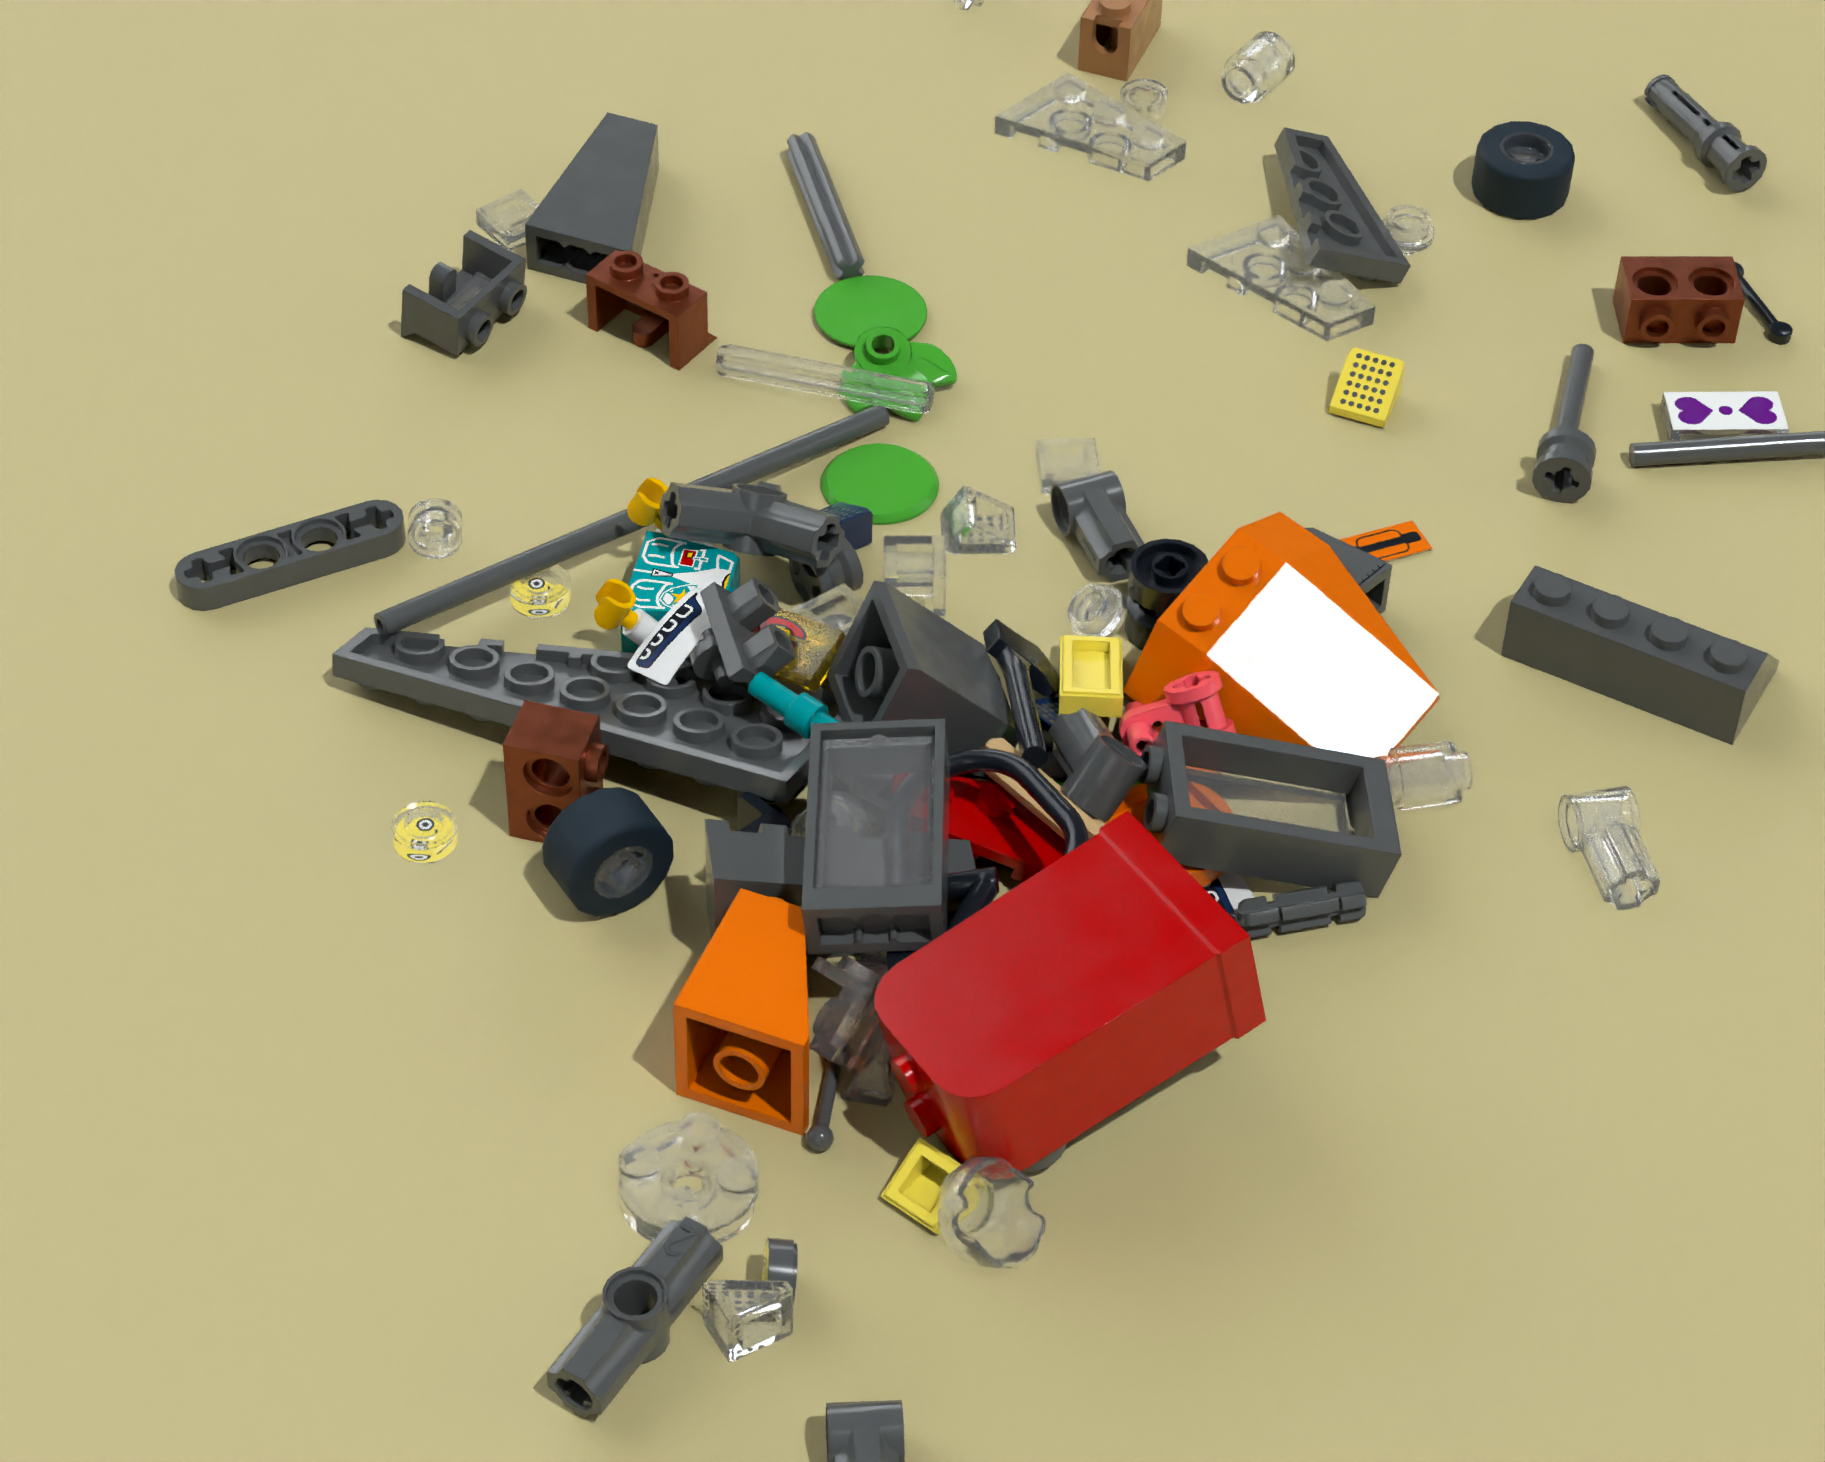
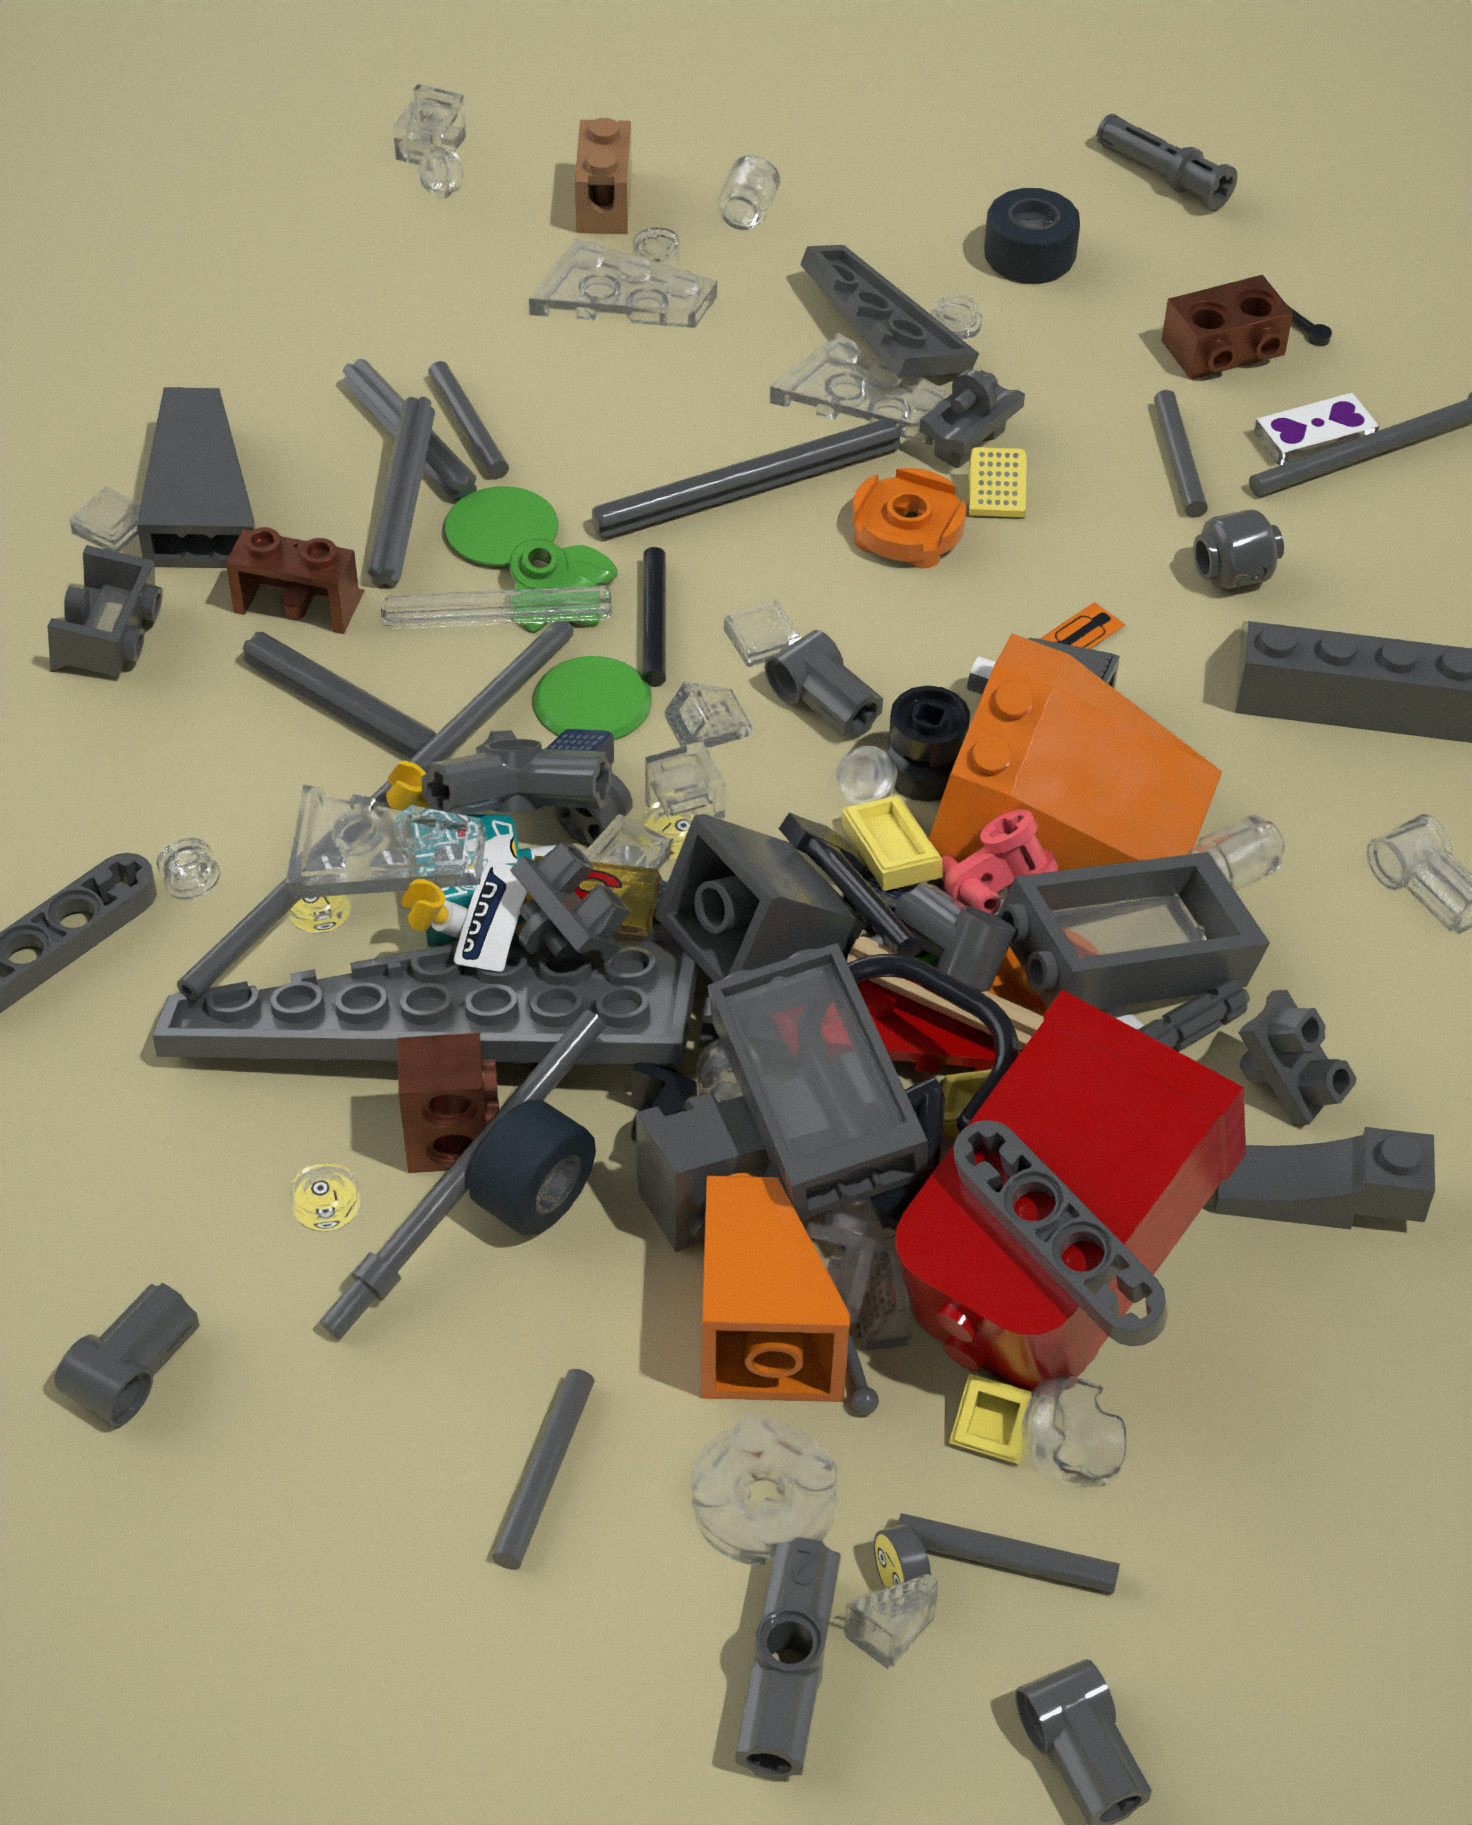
camera: 20 degrees left, 5 degrees up
teal bar [748,672,839,739] -> none
dark grey wheel [1532,427,1597,503] -> none
none -> dark grey piece [55,1283,200,1426]
none -> dark grey axle [242,632,436,758]
none -> clear wing [286,784,486,899]
none -> dark grey bar [319,1009,606,1339]
none -> dark grey axle [367,396,435,586]
none -> dark grey bar [428,361,509,479]
none -> dark grey bar [492,1369,595,1570]
none -> dark grey axle [592,418,901,538]
none -> black bar [642,547,666,687]
none -> orange plate [852,468,966,568]
none -> dark grey bar [898,1513,1120,1593]
none -> dark grey hips [919,369,1025,468]
none -> dark grey beam [953,1120,1168,1347]
none -> dark grey head [1193,509,1284,590]
none -> dark grey slope [1214,1127,1435,1230]
none -> dark grey hips [1238,990,1357,1125]

